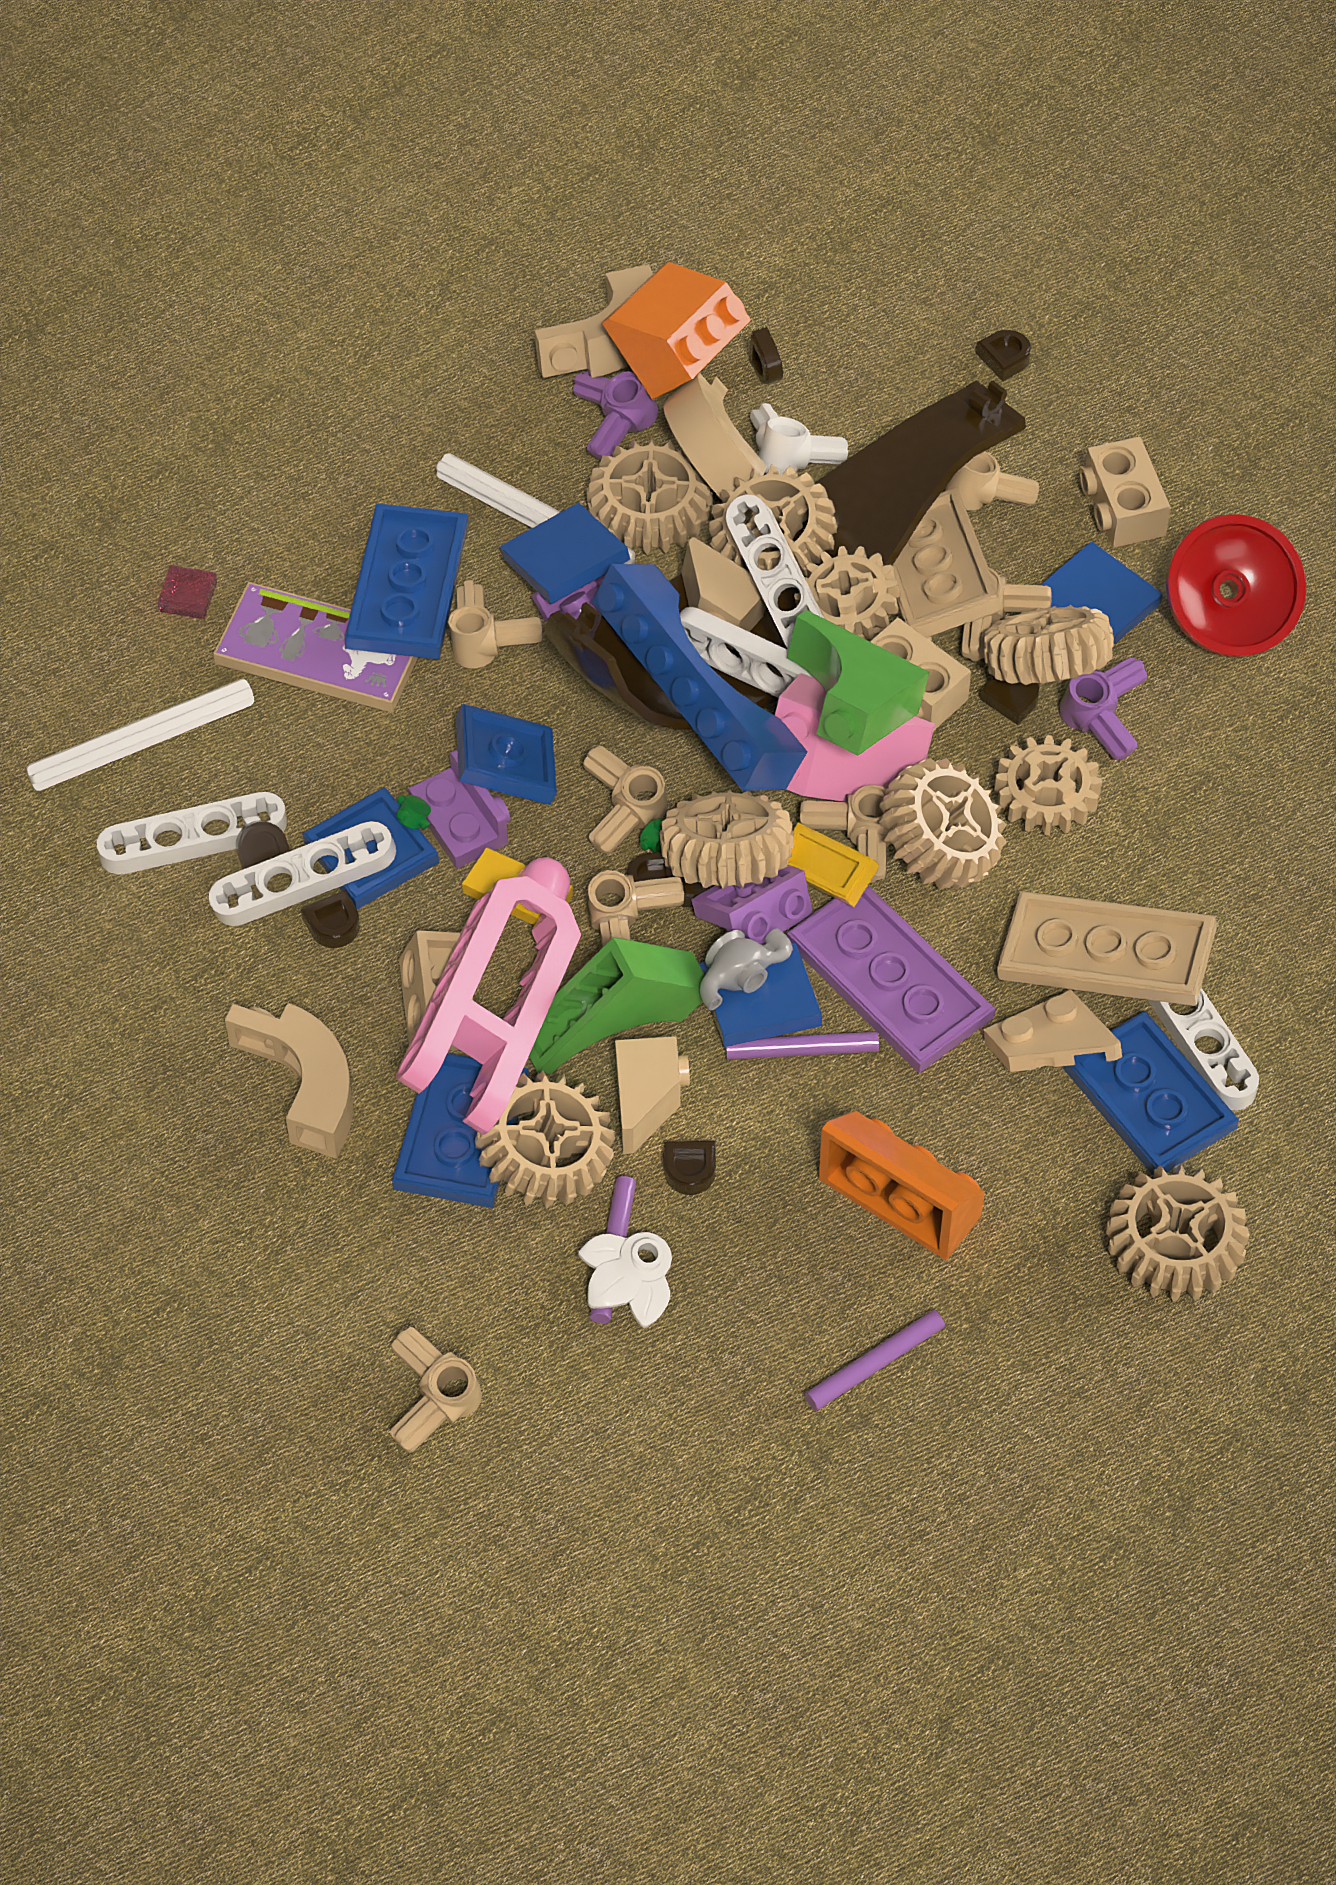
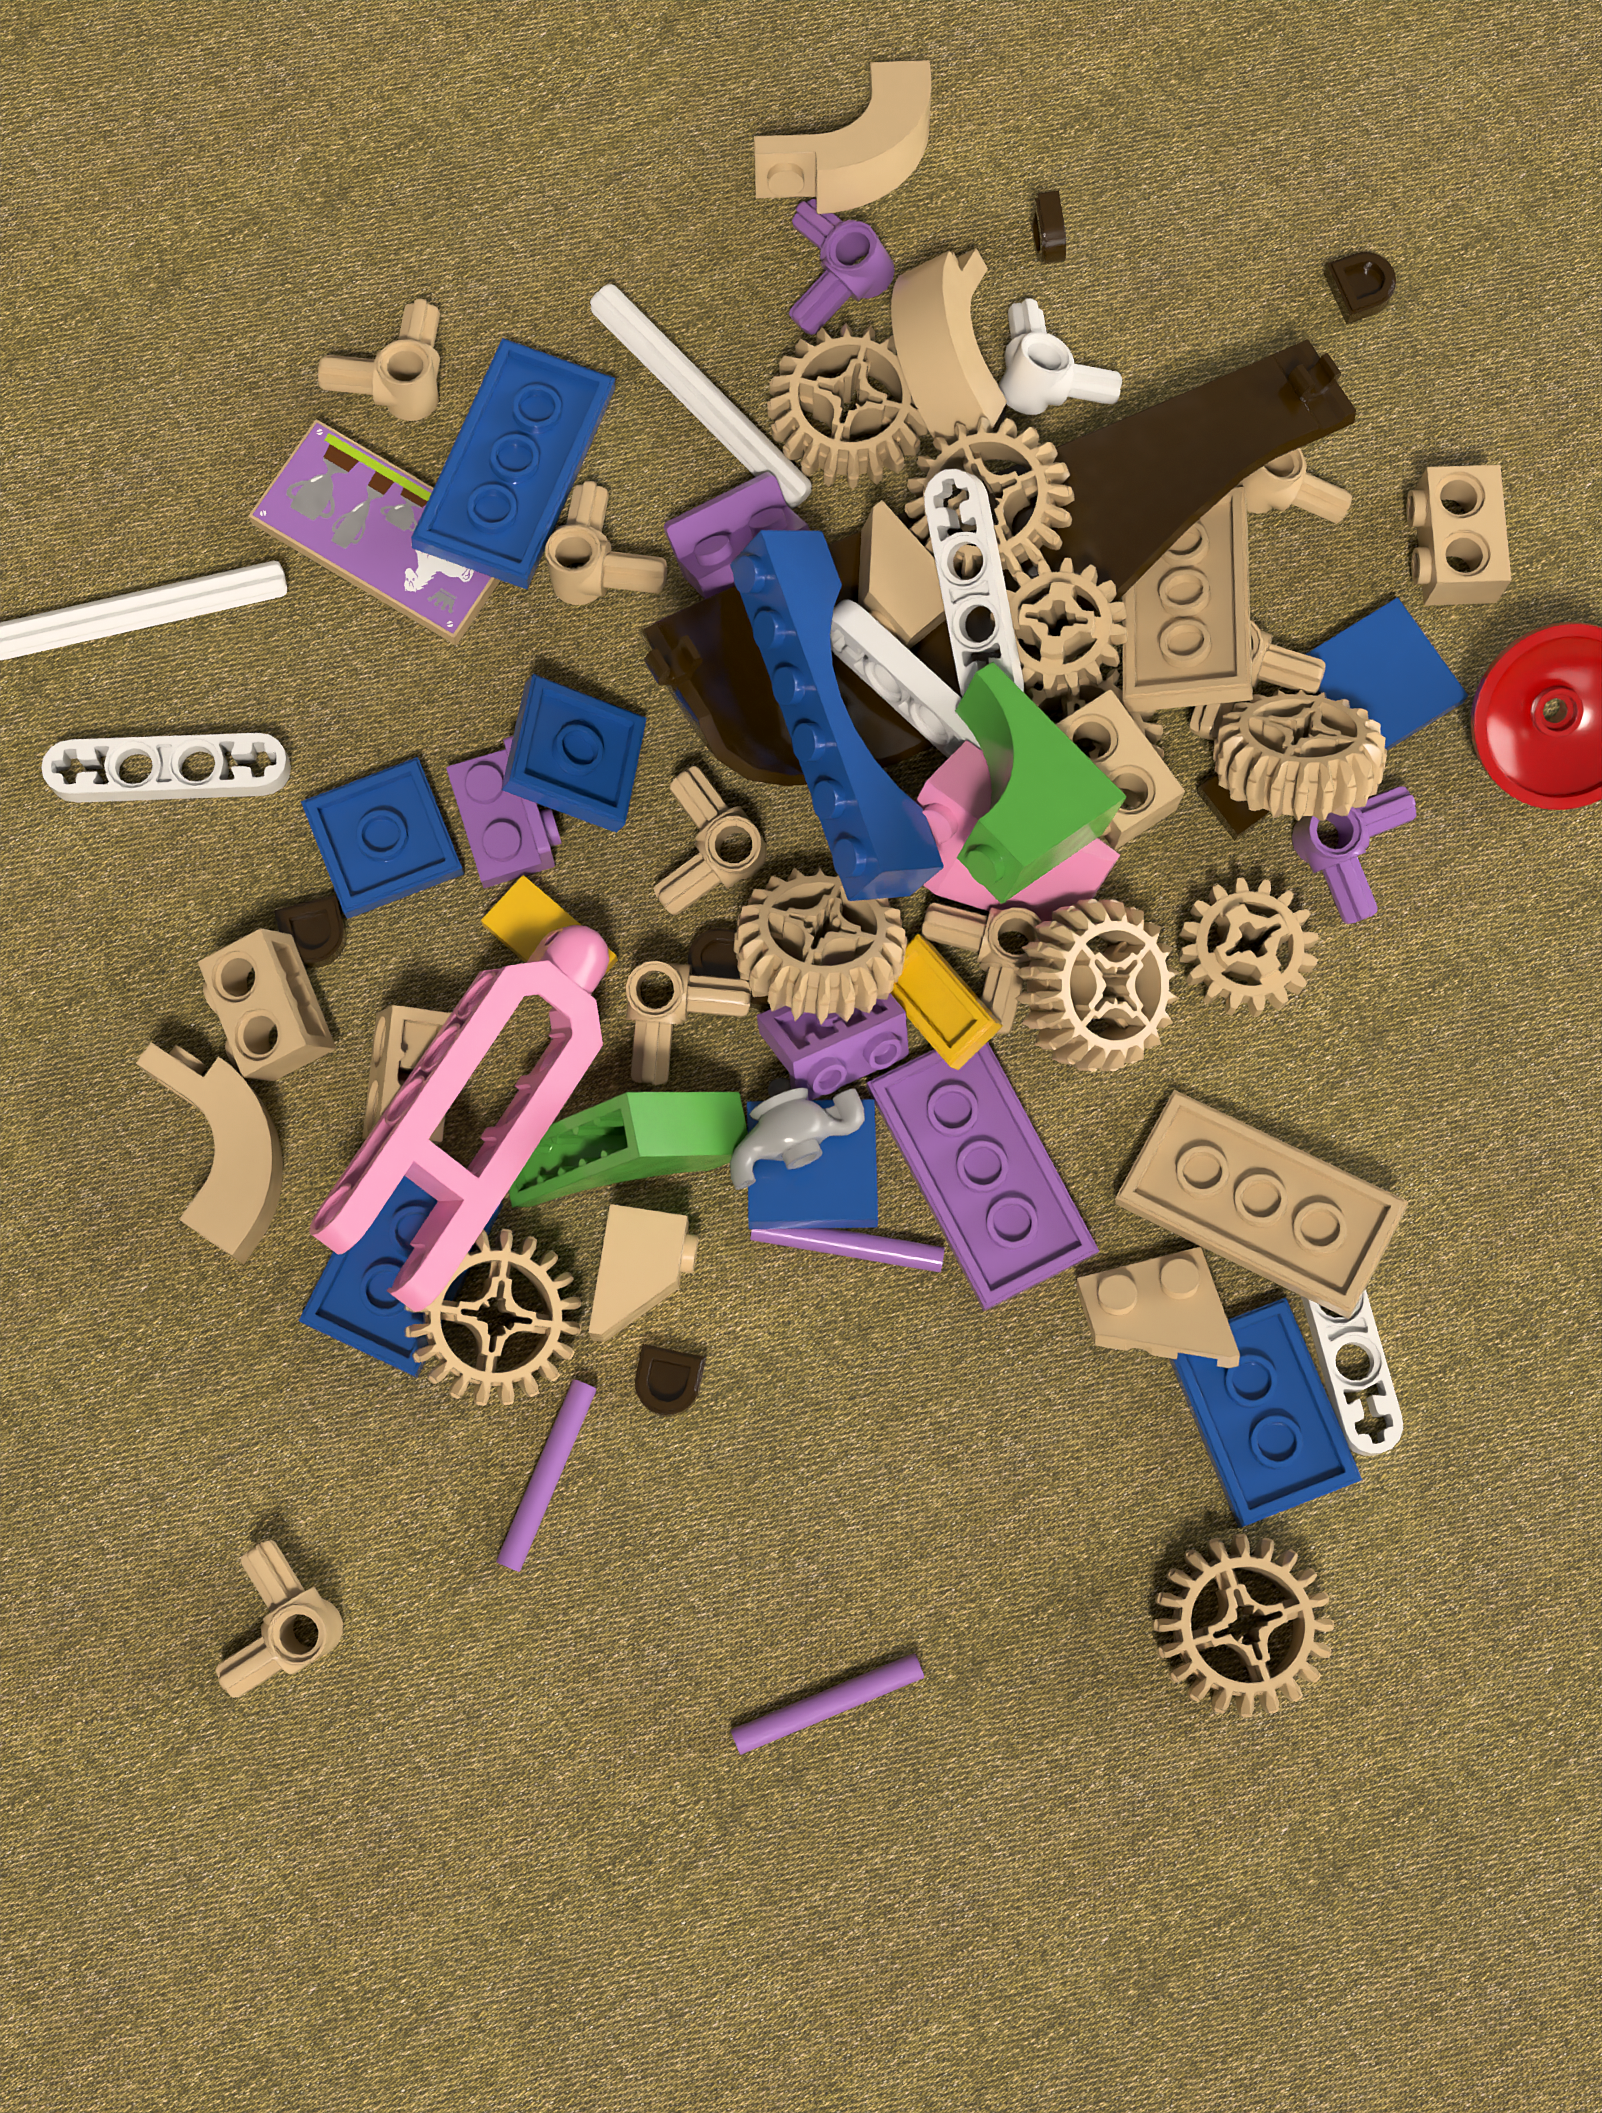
camera: 10 degrees right, 20 degrees up
clear pink tile [158,565,217,620] -> none
white beam [209,821,396,926] -> none
dark brown tile [236,820,290,869] -> none
green piece [396,795,431,830] -> none
blue tile [500,502,631,604] -> none
white plate [578,1232,672,1328] -> none
orange slope [602,262,751,400] -> none
green piece [640,818,664,853] -> none
orange slope [819,1111,985,1261] -> none
none -> tan brick [198,928,336,1081]
none -> tan axle [318,299,440,421]

